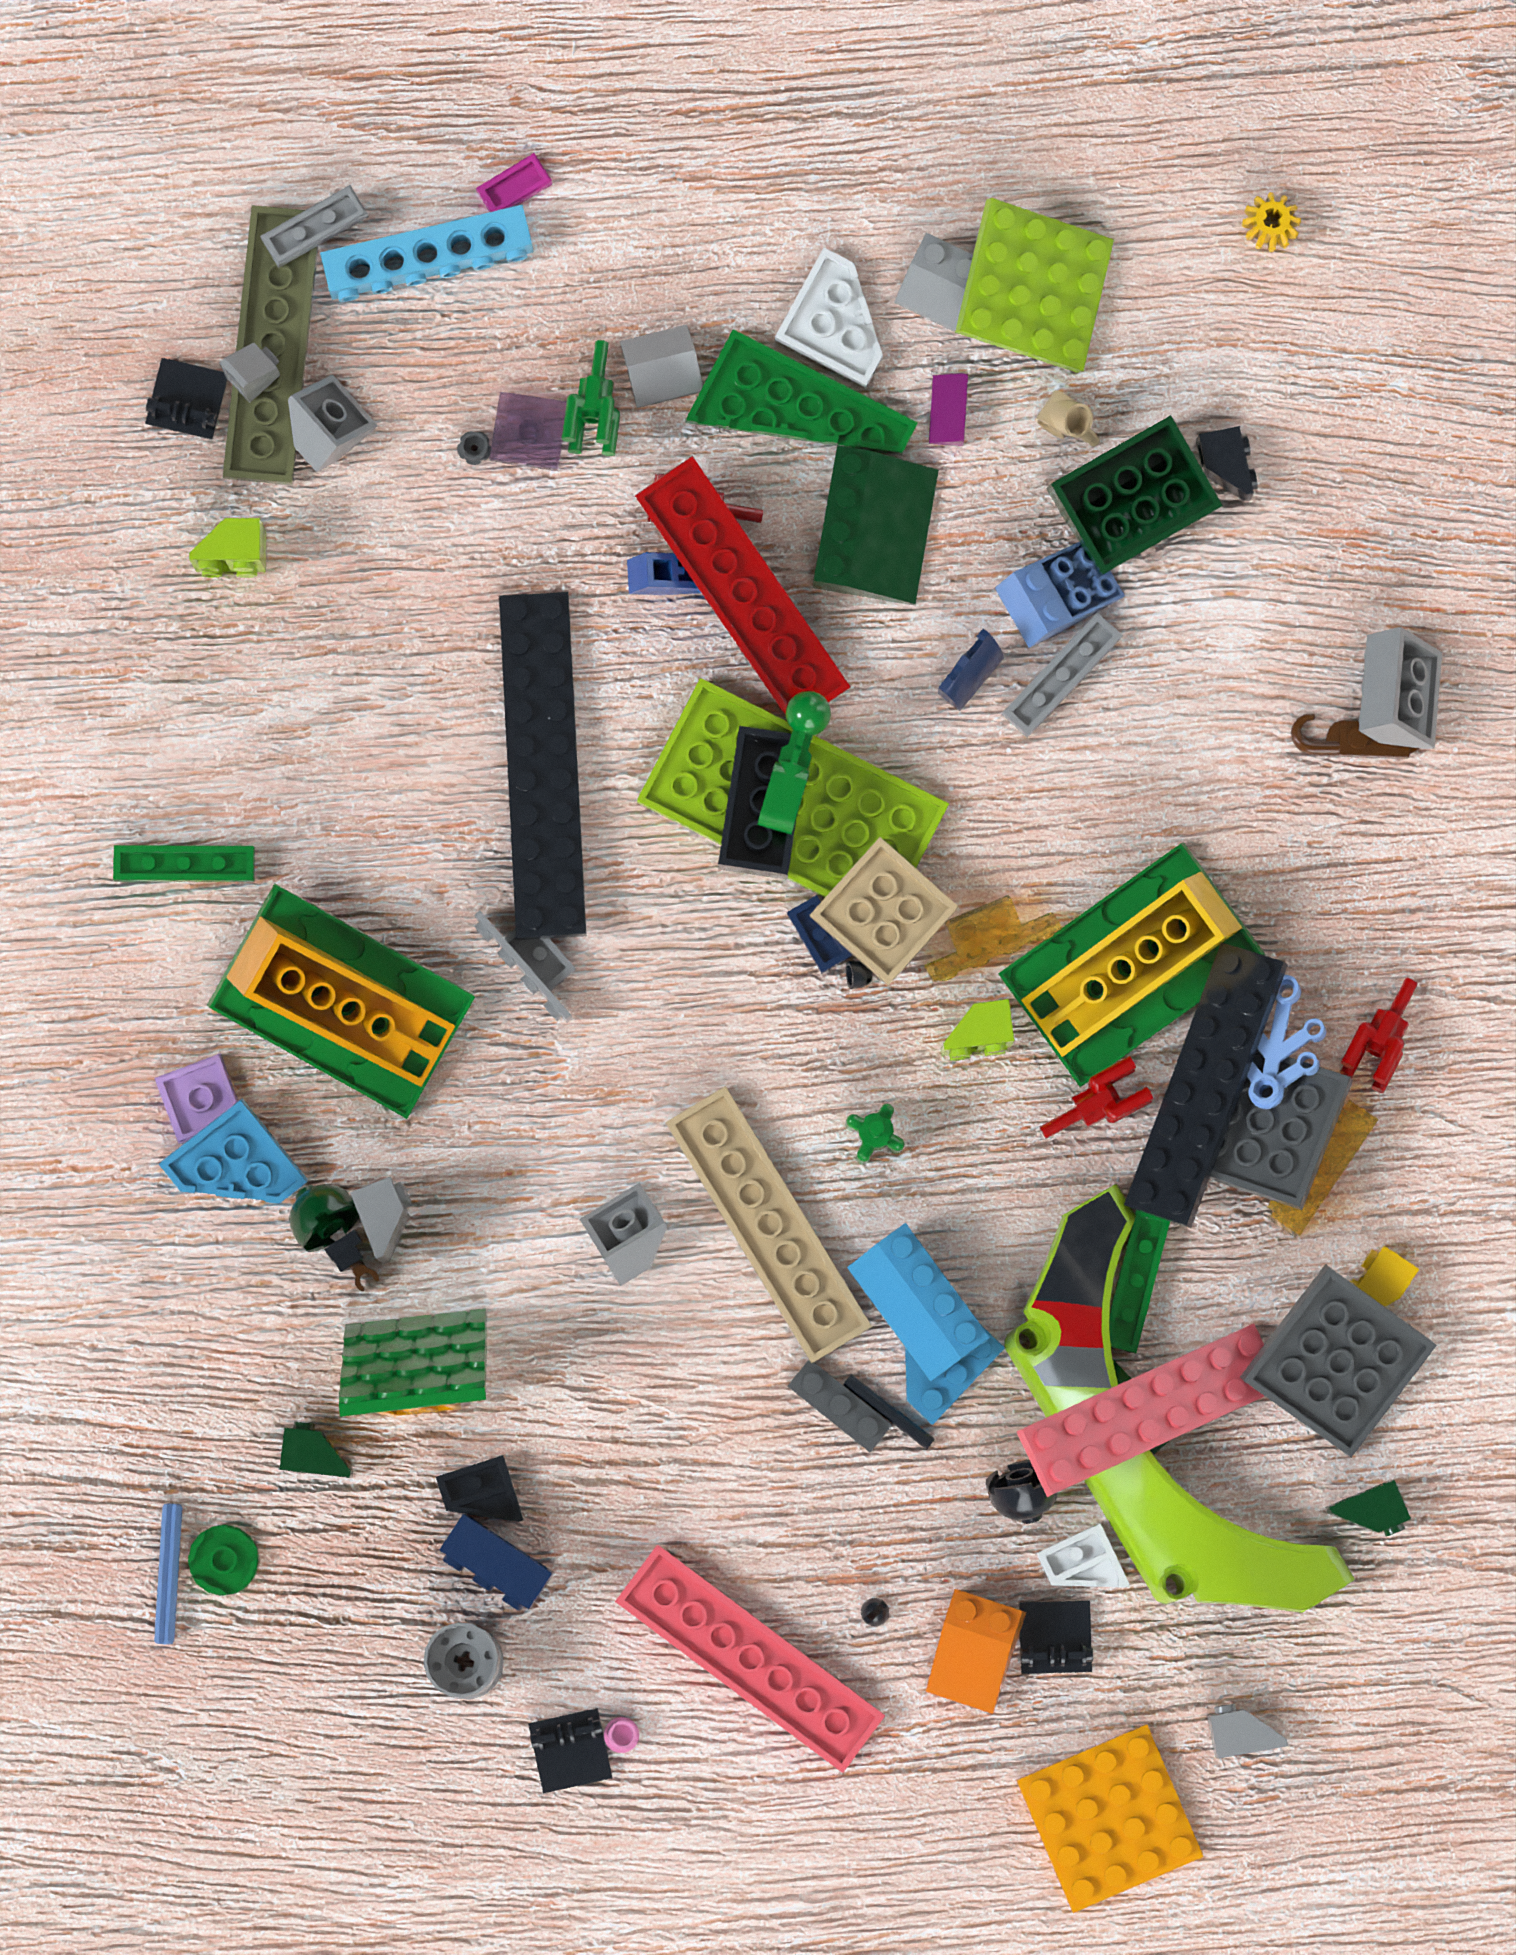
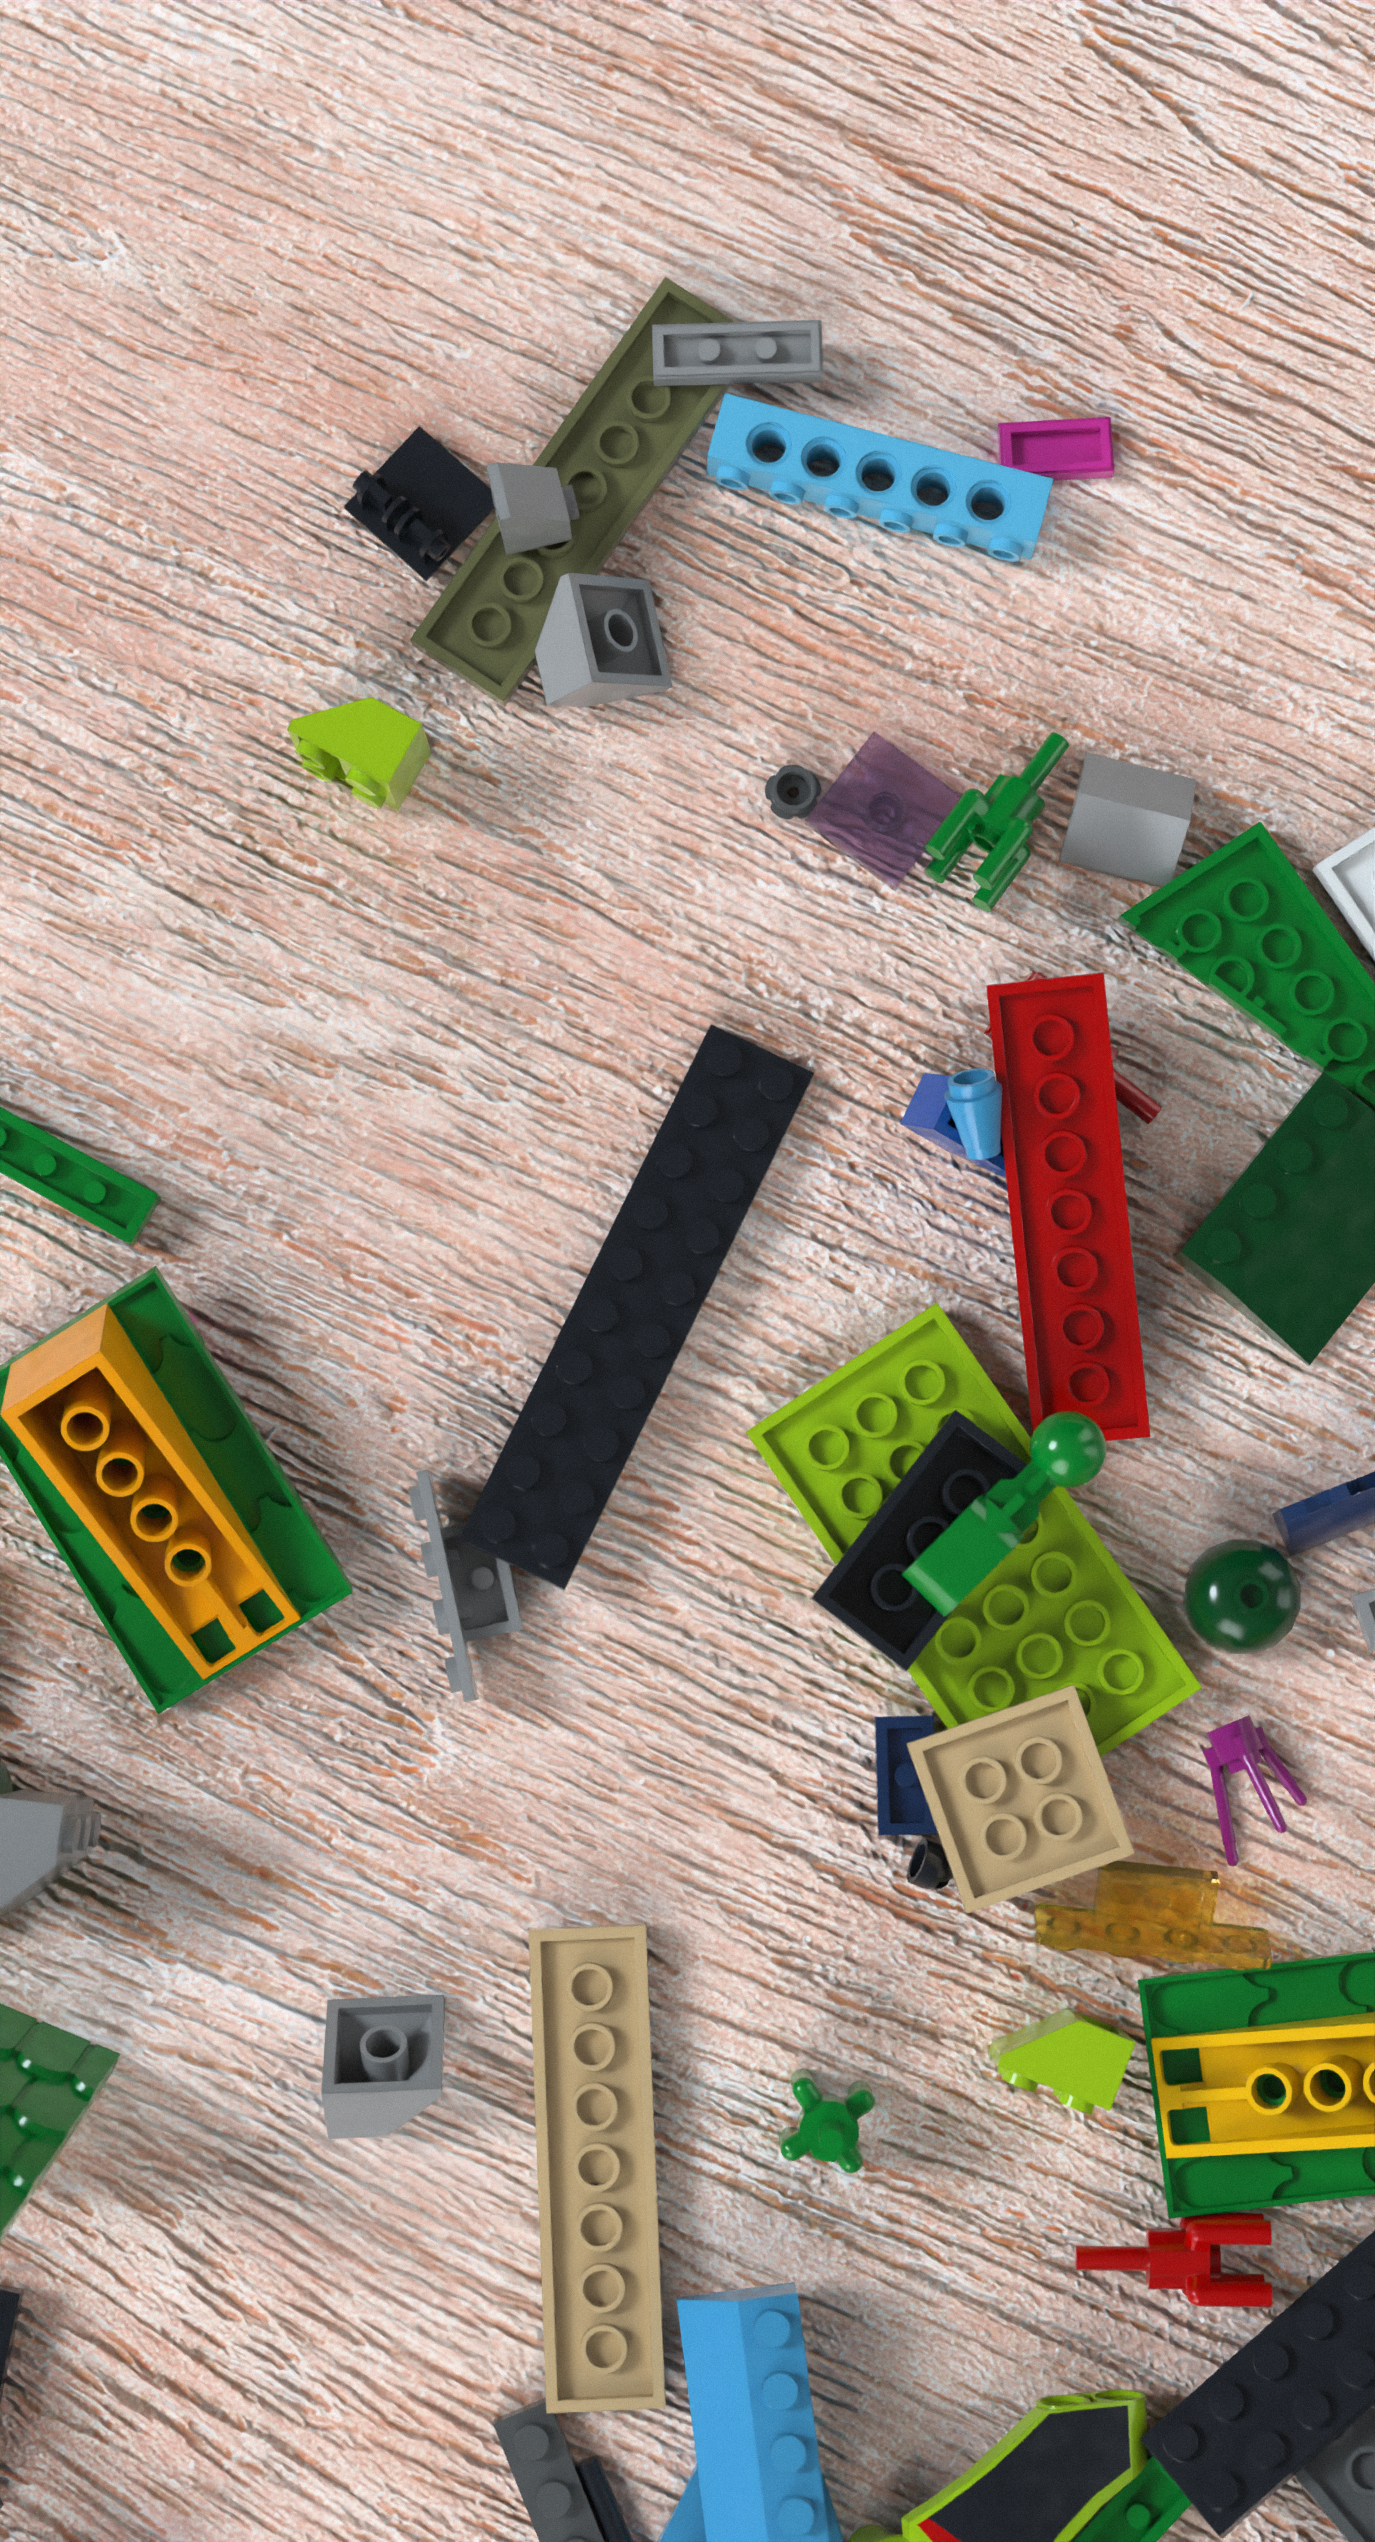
camera: 35 degrees right, 0 degrees up
none -> dark azure cone [944,1068,1002,1160]
none -> dark green cylinder [1183,1539,1301,1654]
none -> magenta plant [1202,1715,1307,1866]

